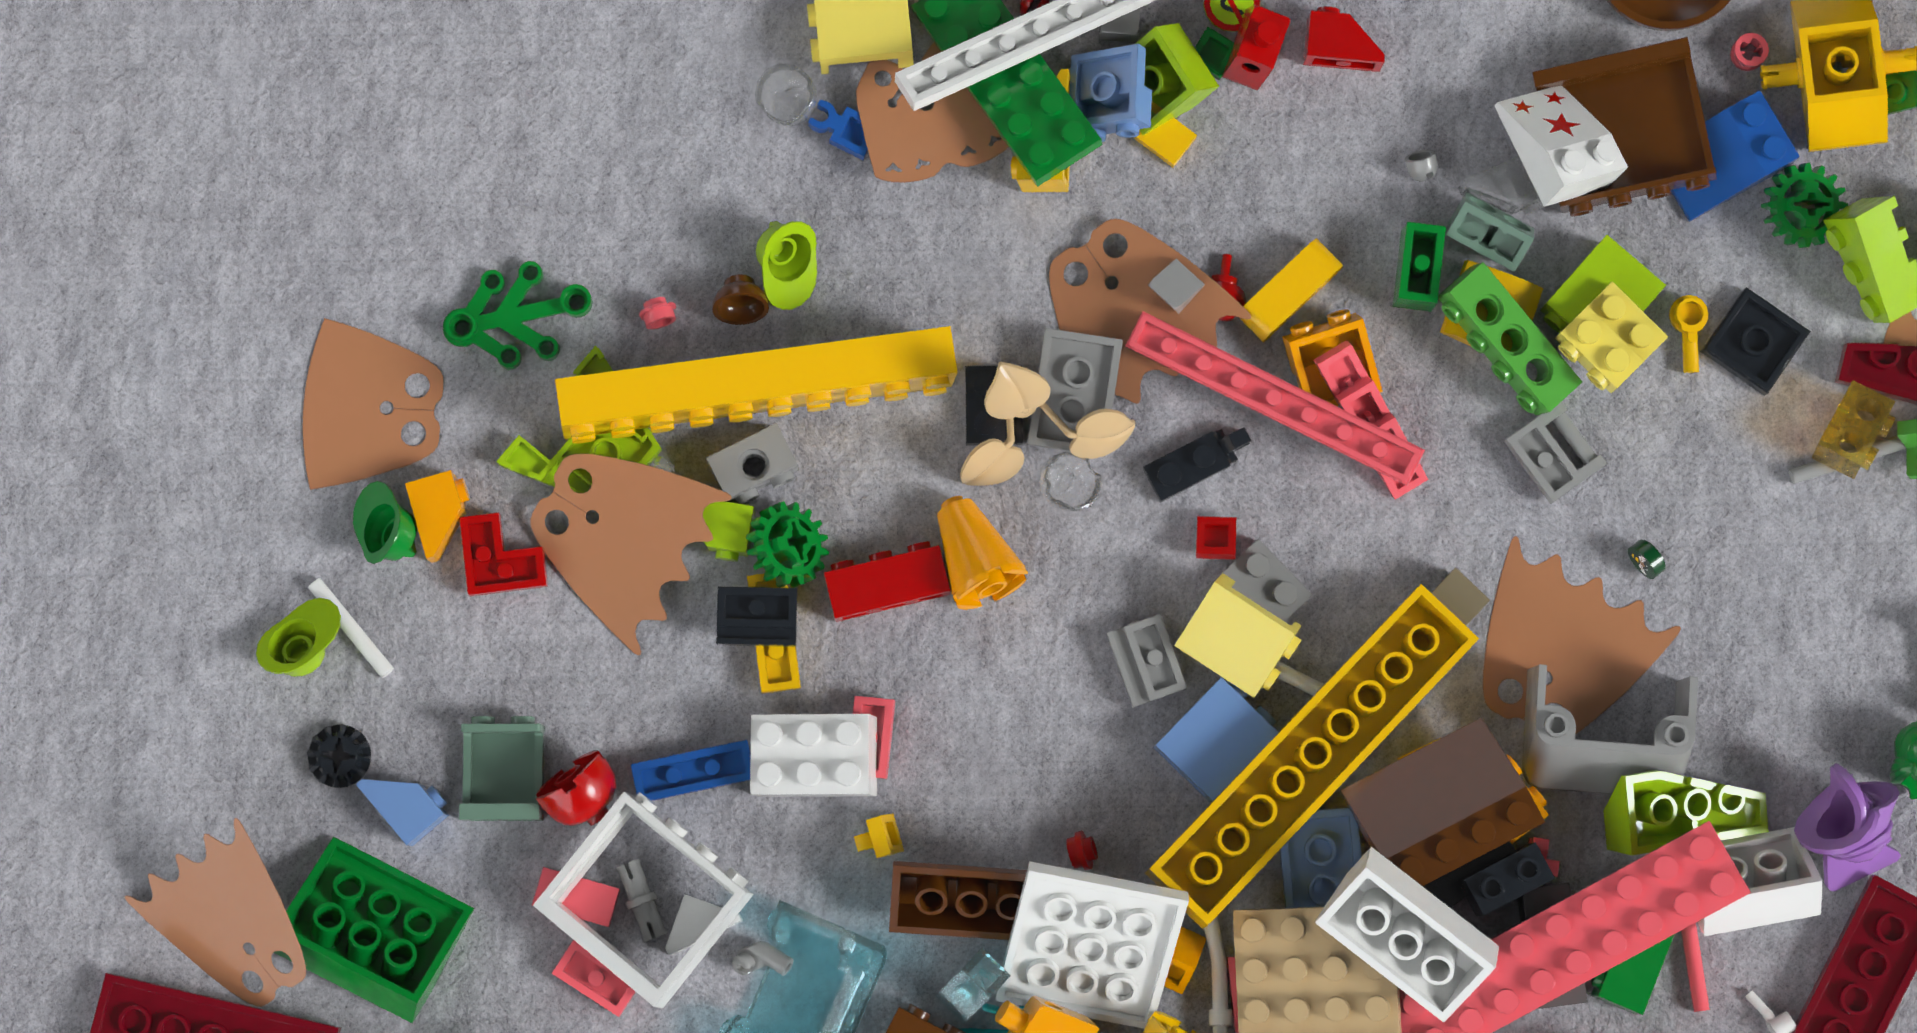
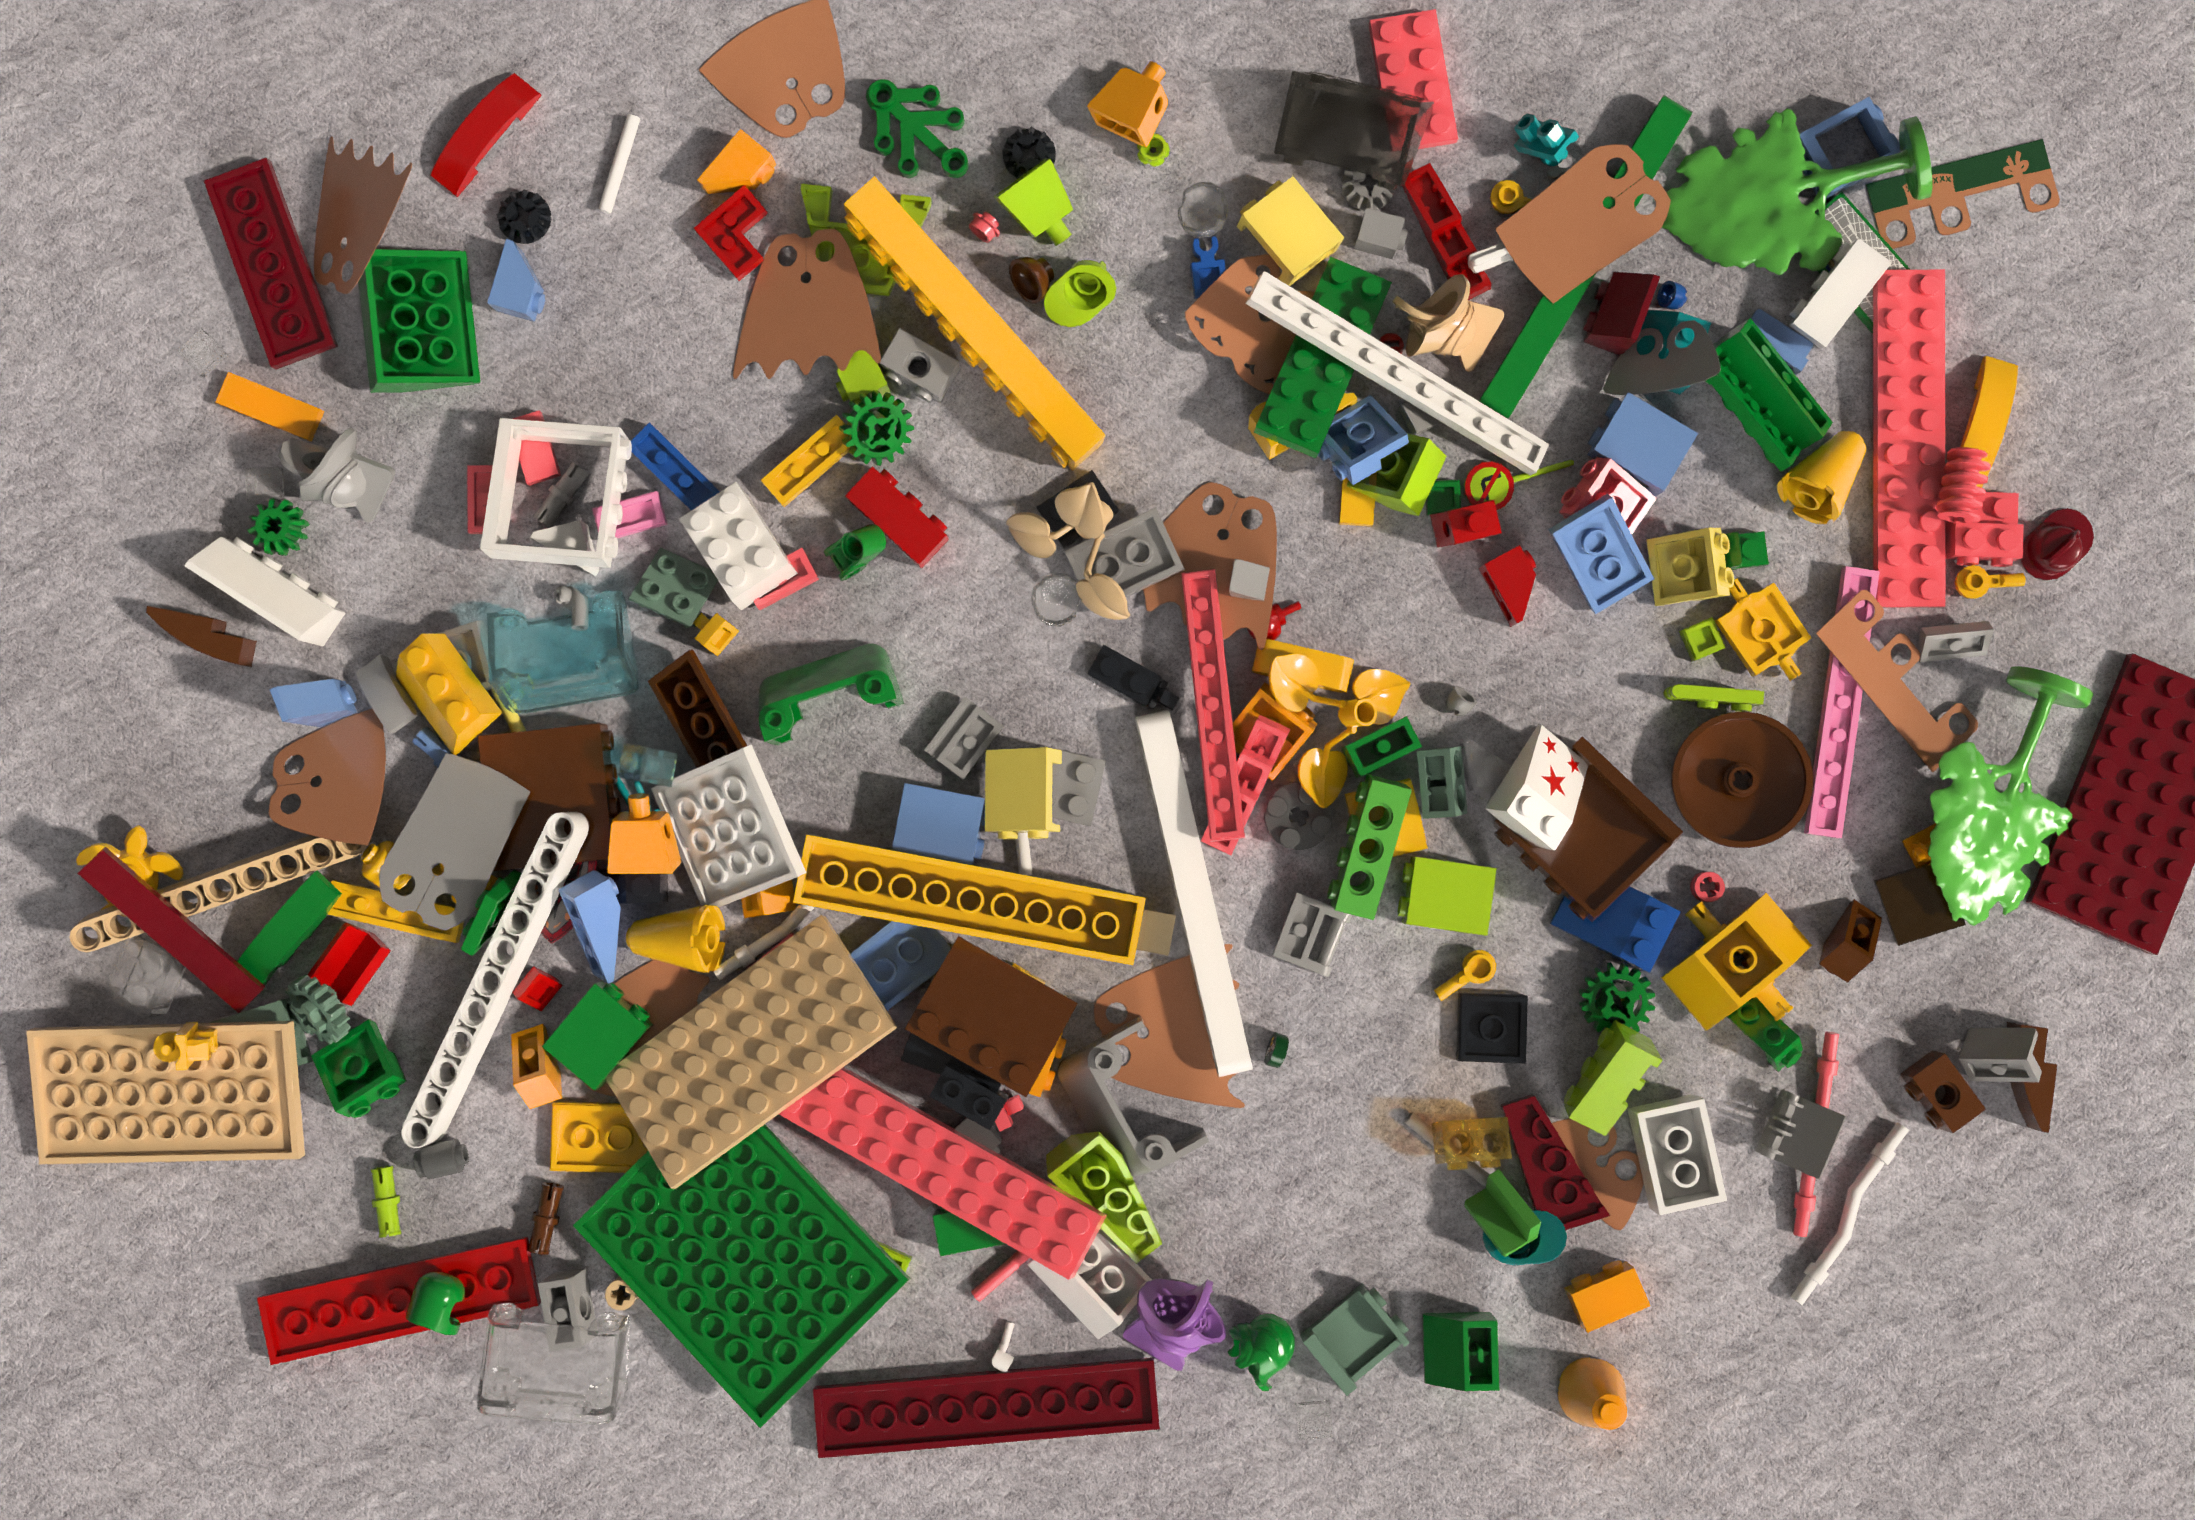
camera: 65 degrees right, 5 degrees up
lime piece [256,598,341,677] -> none
green piece [353,481,417,564] -> none
sand green panel [459,716,545,821] -> none
red cylinder [535,750,616,826] -> none
black plate [716,586,798,647] -> none
light orange cone [937,496,1028,610] -> none
red plate [1066,830,1098,871] -> none
red plate [1196,516,1237,560] -> none
white slope [1315,847,1499,1022] -> none
light yellow plate [1555,281,1668,393] -> none
none -> red slope [430,73,542,198]
none -> bright pink tile [592,491,668,538]
none -> sand green hinge [629,547,718,628]
none -> green windscreen [758,643,904,745]
none -> green piece [823,524,886,581]
none -> lime torso [994,159,1073,246]
none -> black gear [1002,126,1056,179]
none -> light orange torso [1087,61,1168,148]
none -> white beam [1135,710,1252,1077]
none -> lime plate [1137,134,1170,167]
none -> dark grey plate [1264,783,1333,850]
none -> yellow plant [1269,654,1411,808]

